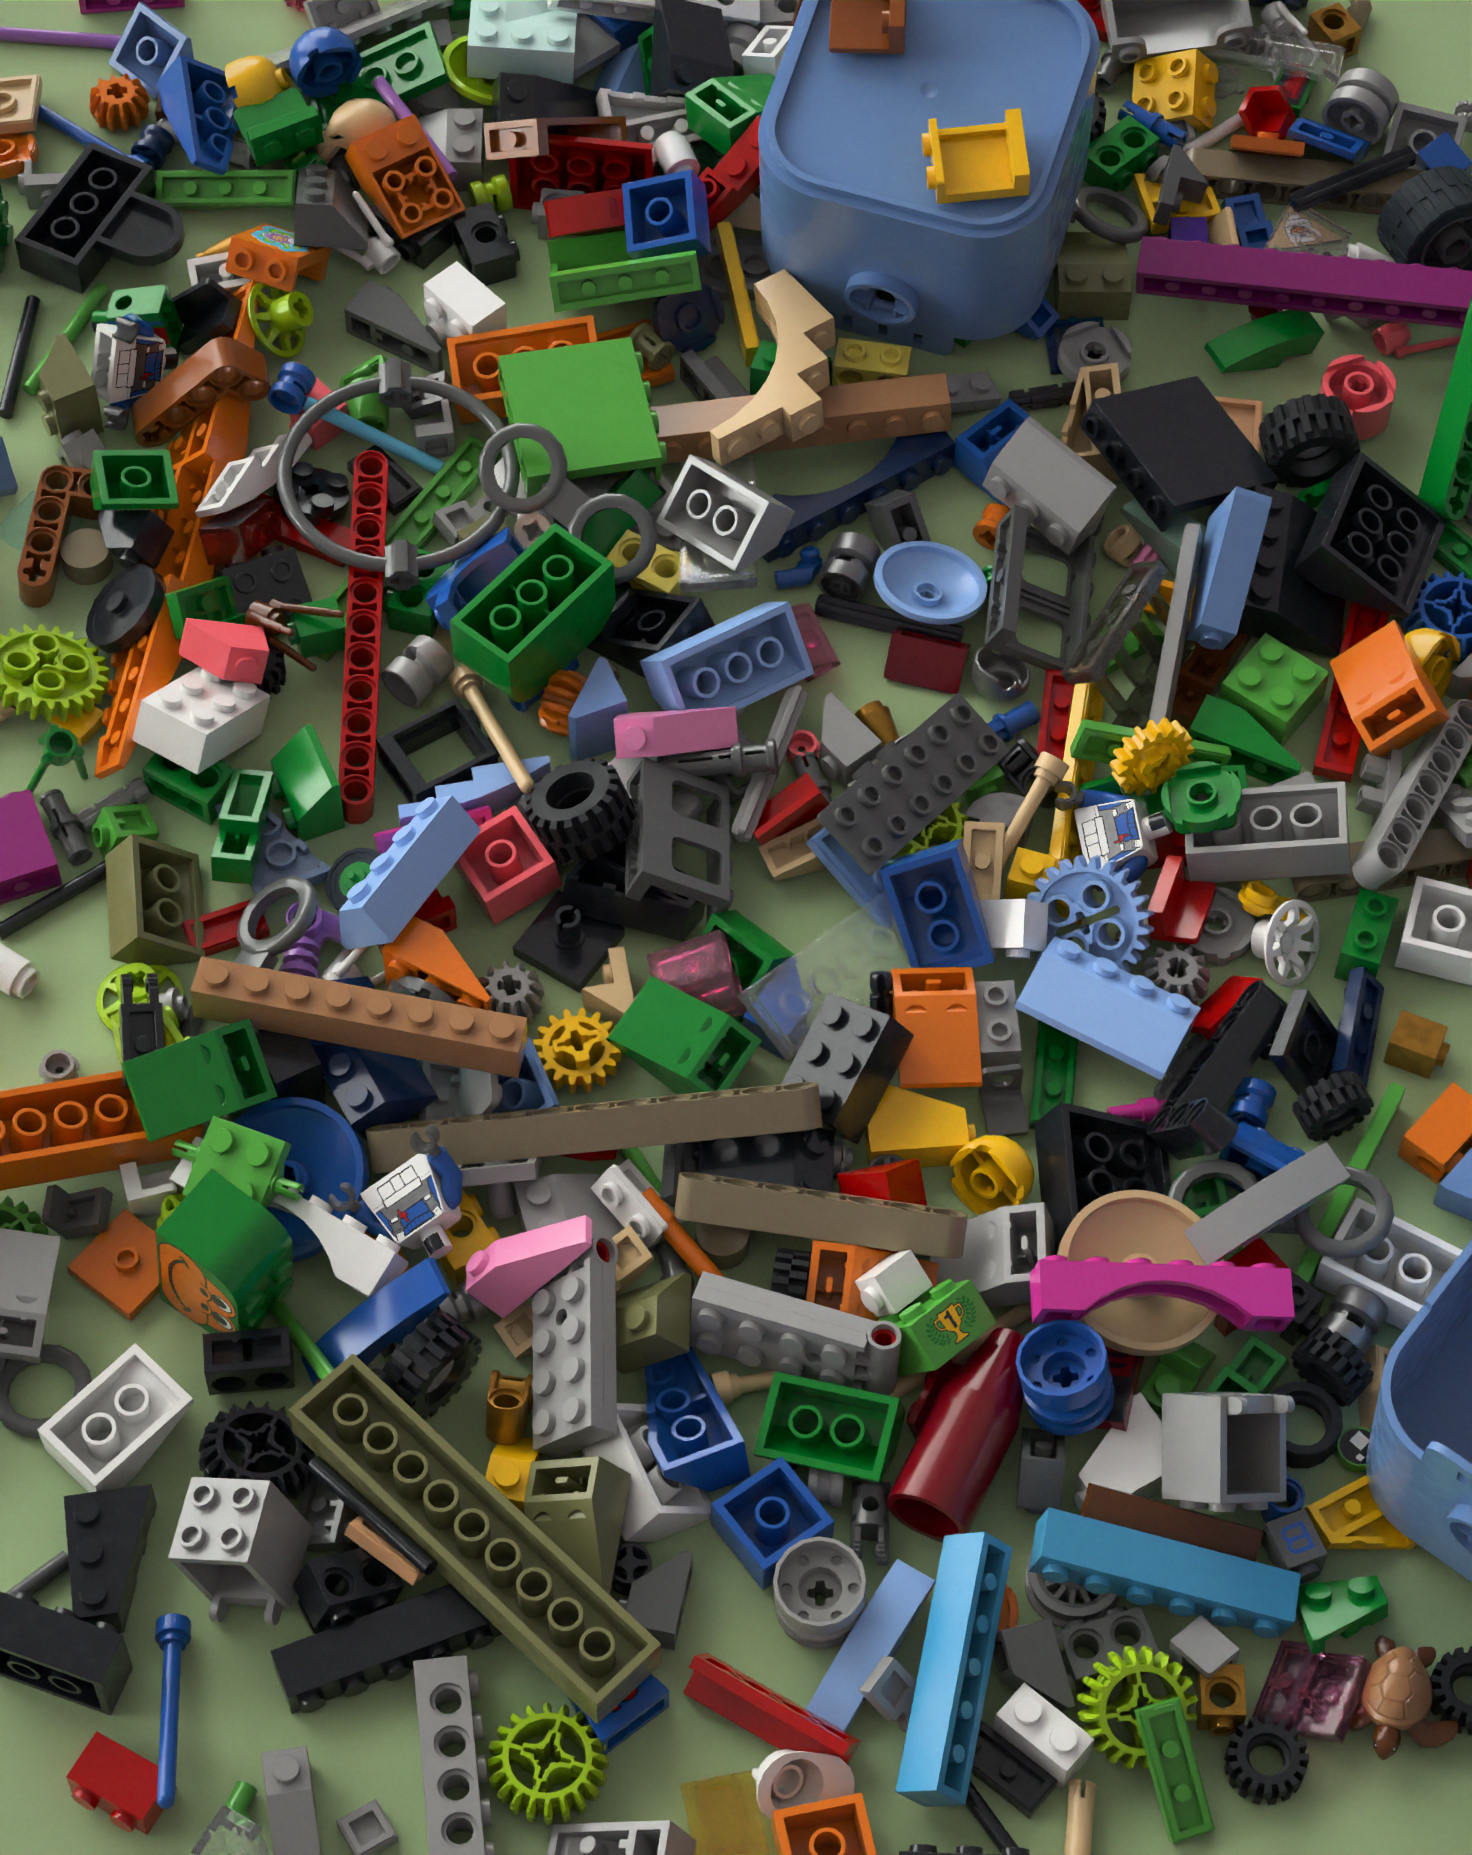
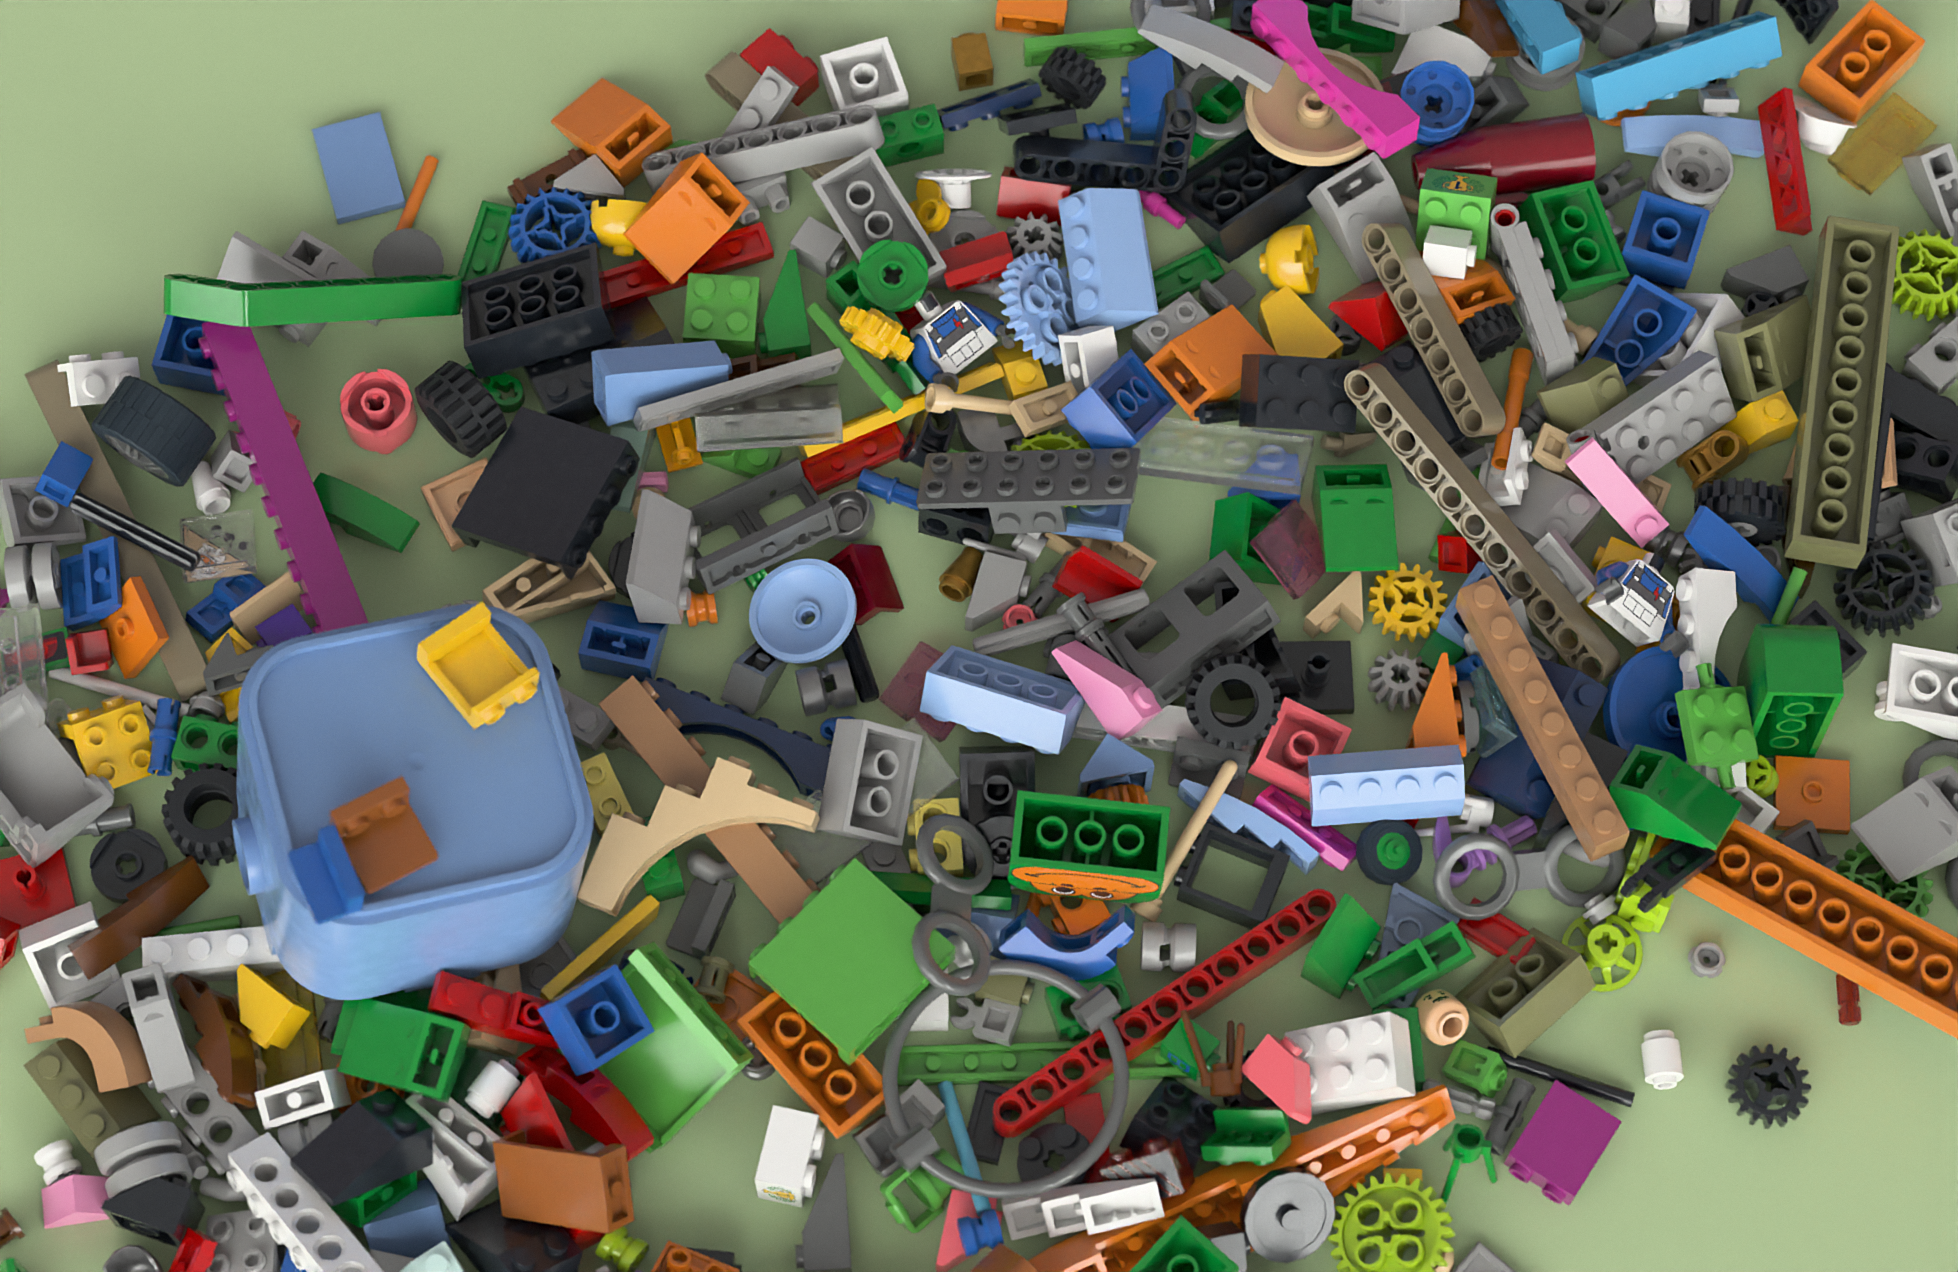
camera: 125 degrees left, 10 degrees up
black brick [450,202,520,286] -> none
none -> light nougat head [1415,989,1469,1046]

